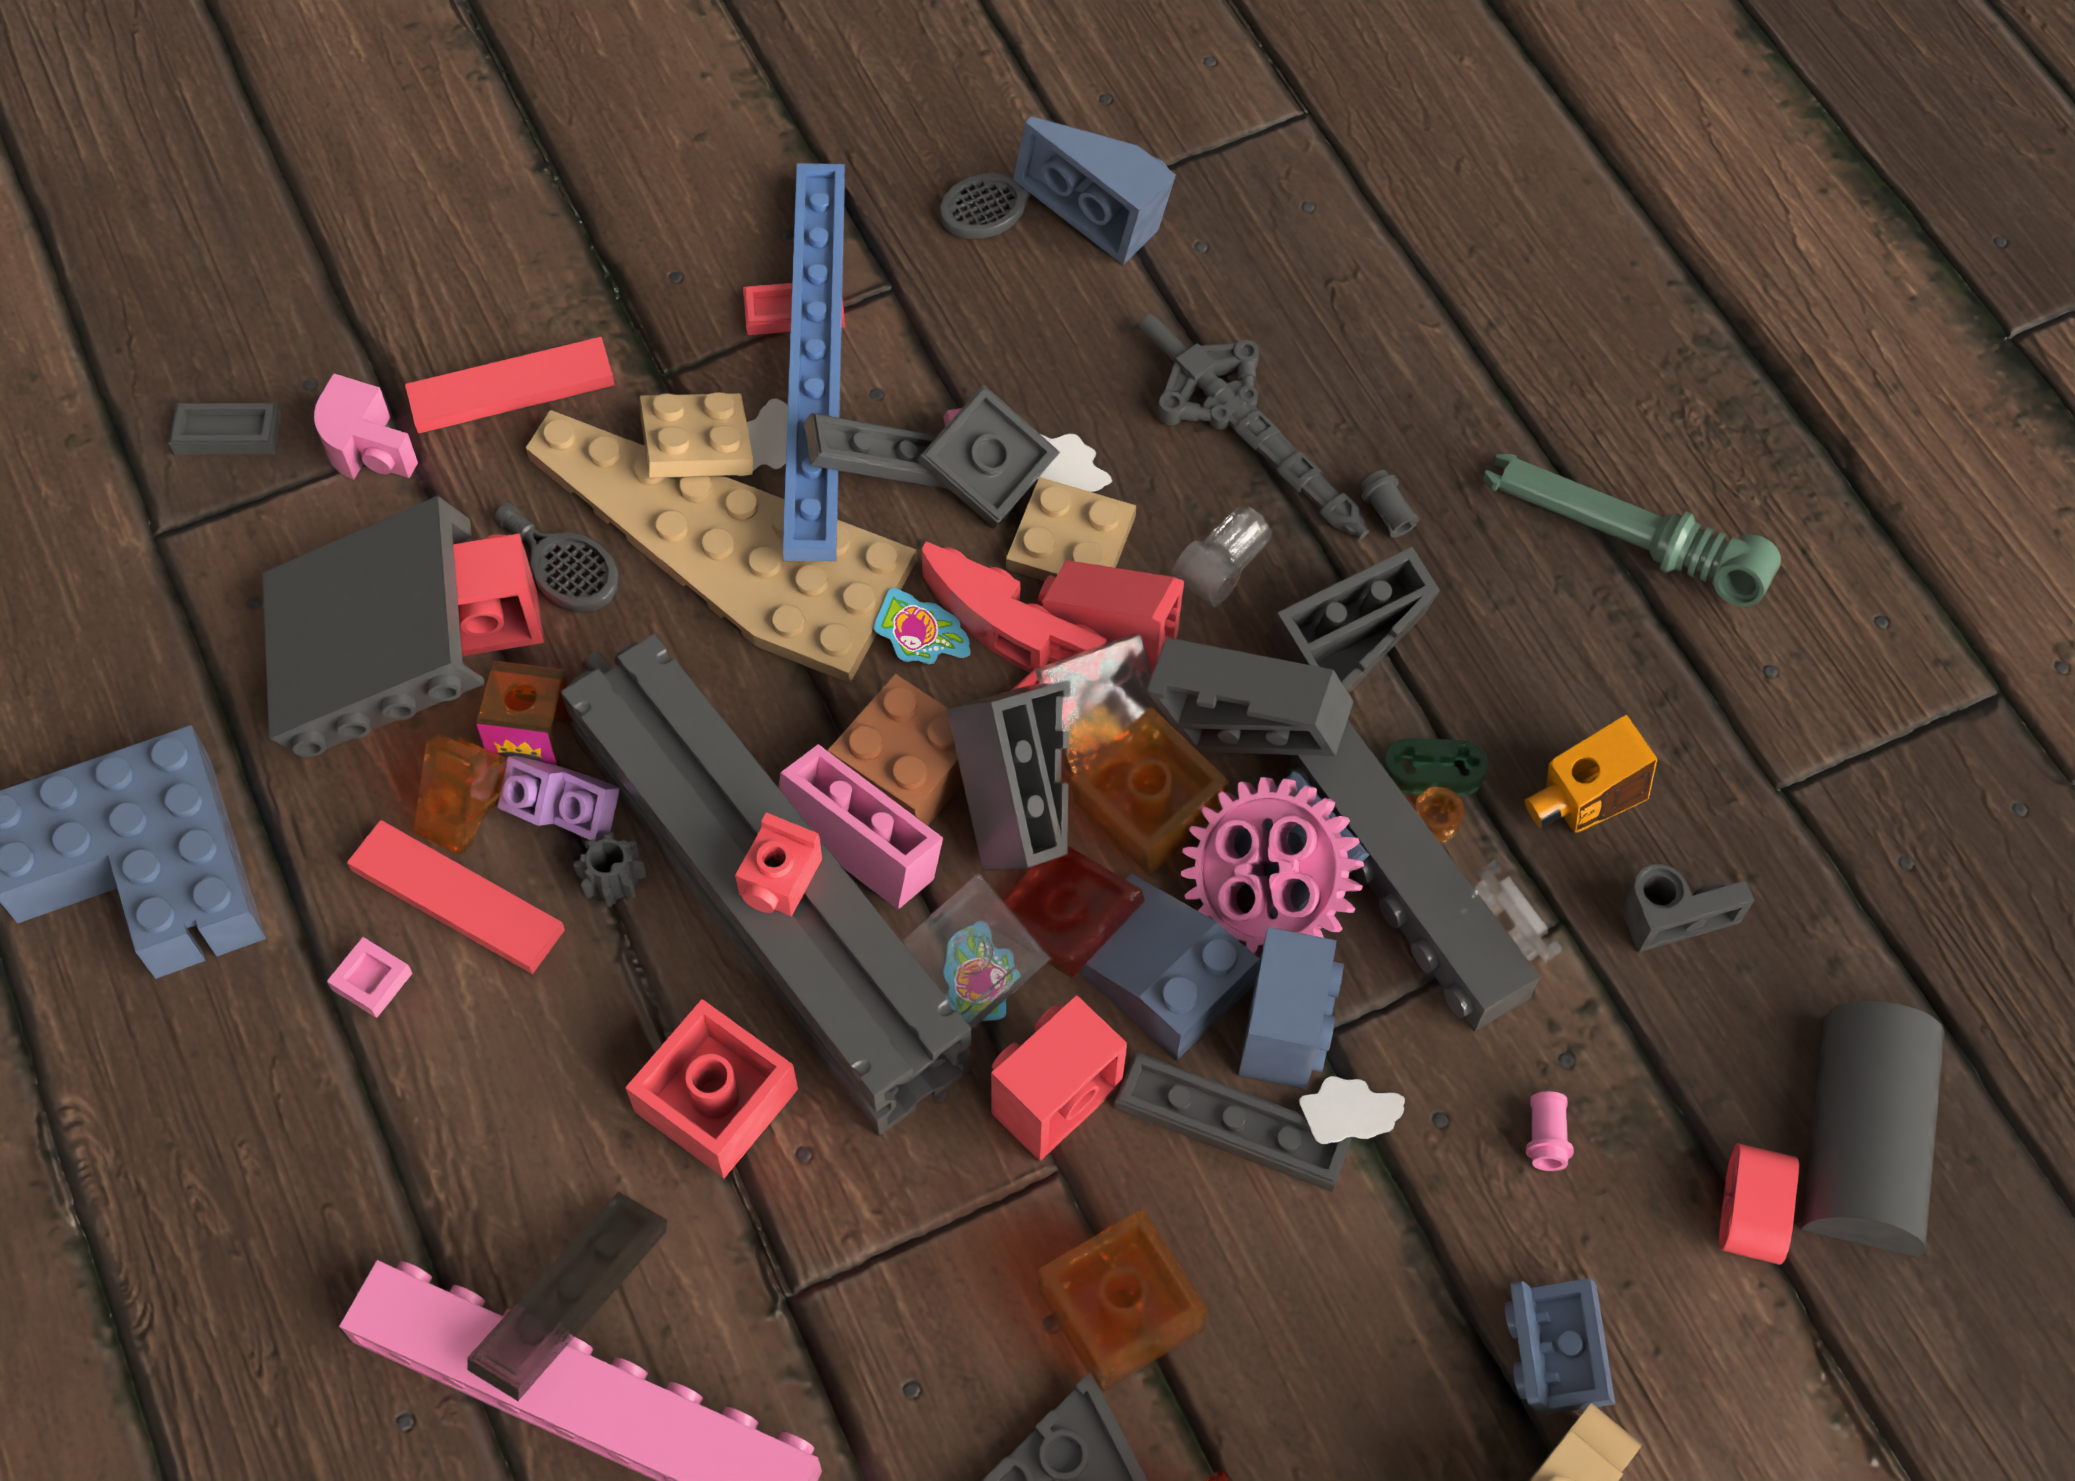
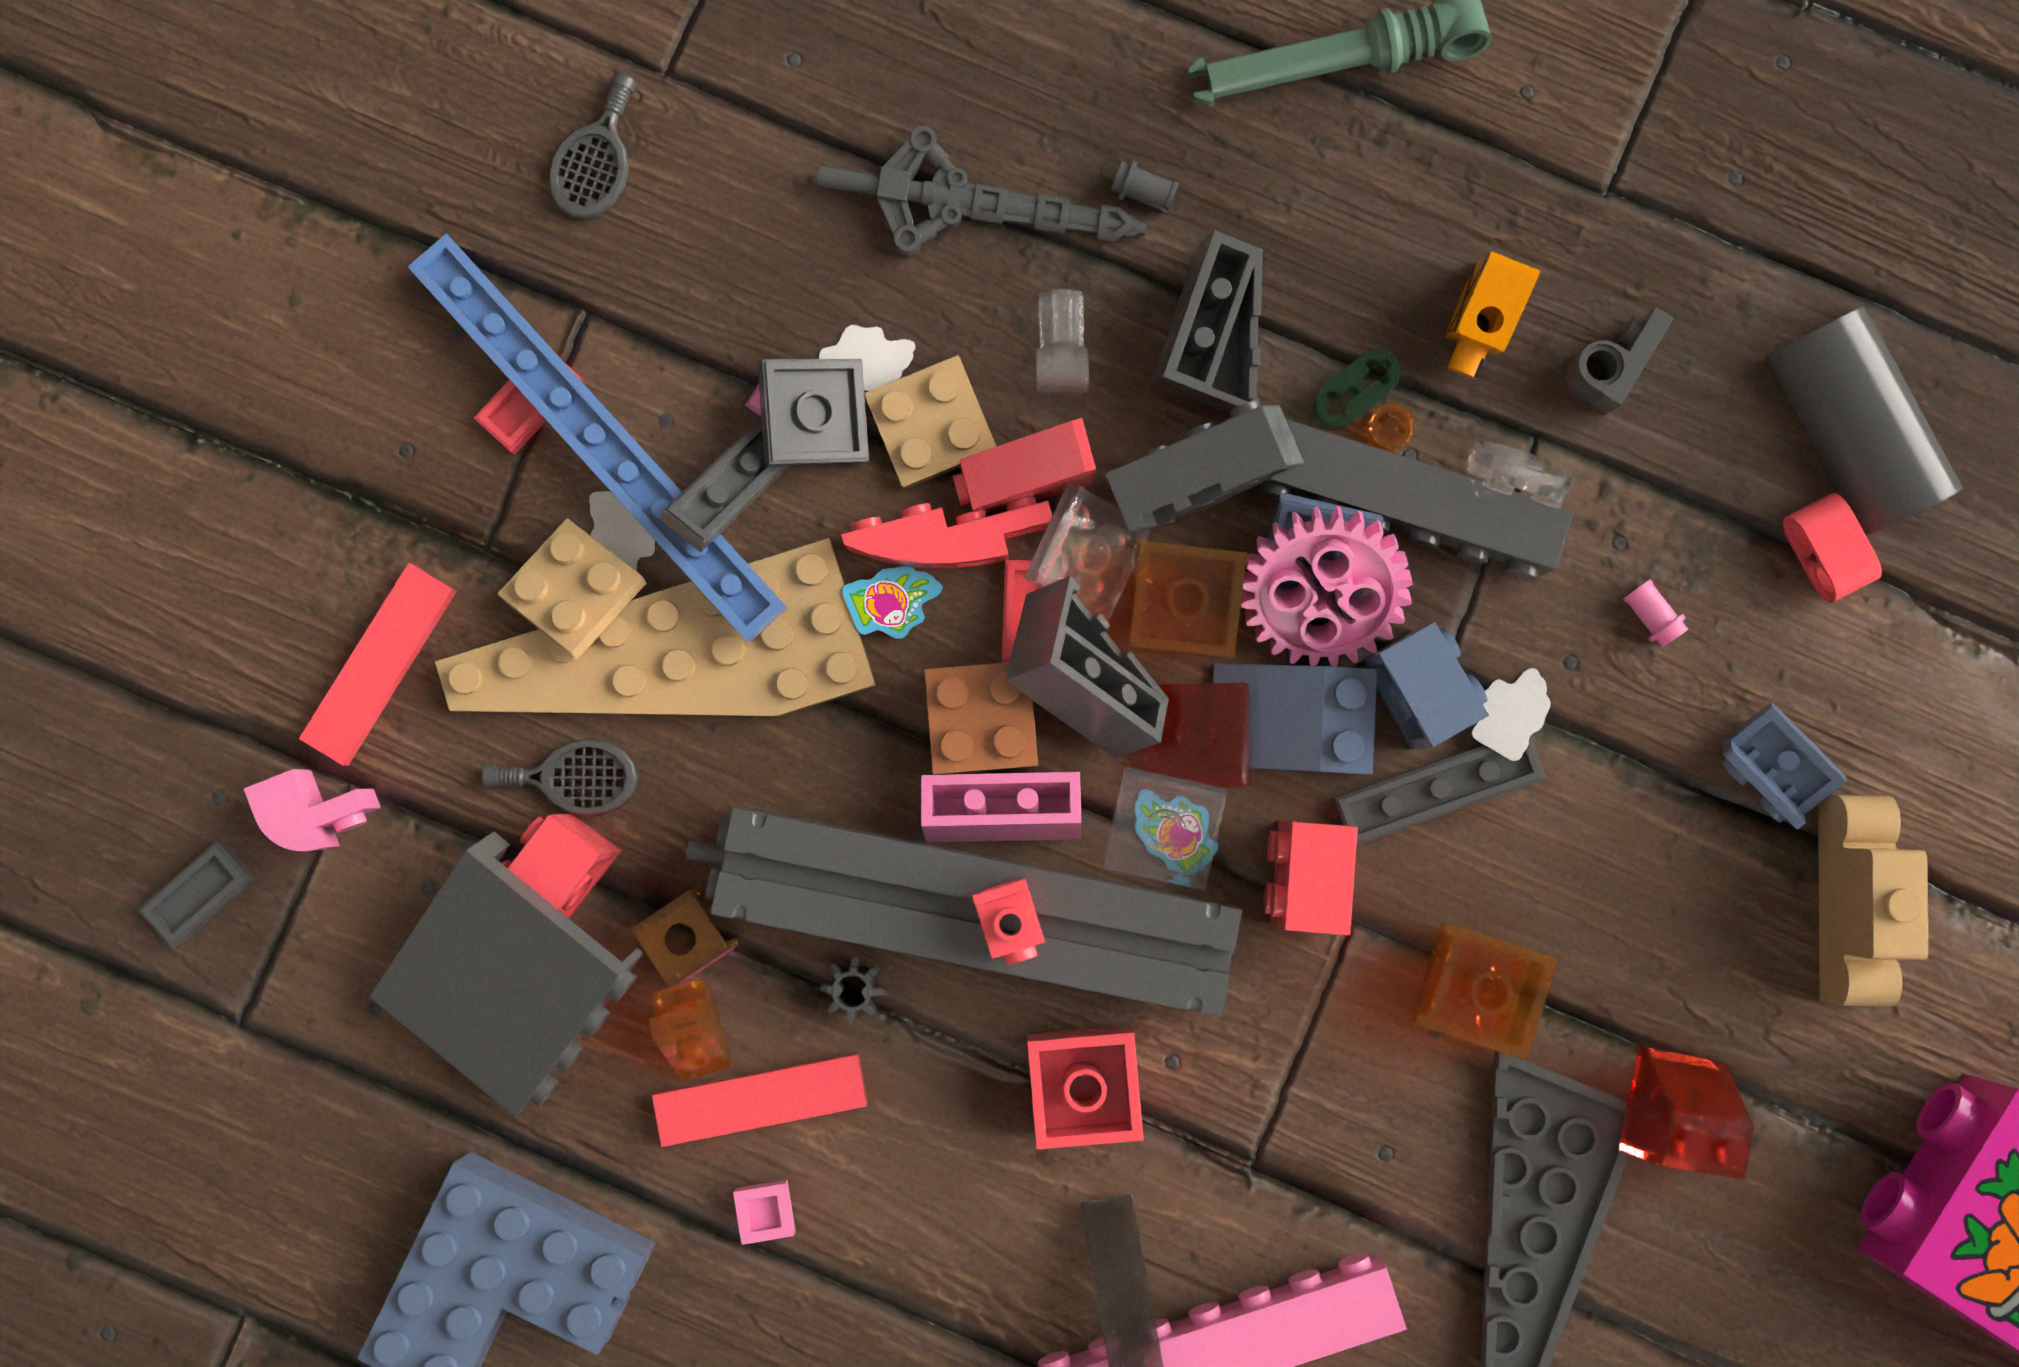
camera: 40 degrees left, 25 degrees up
lavender slope [497,755,620,841] -> none
sand blue slope [1013,116,1176,265] -> none

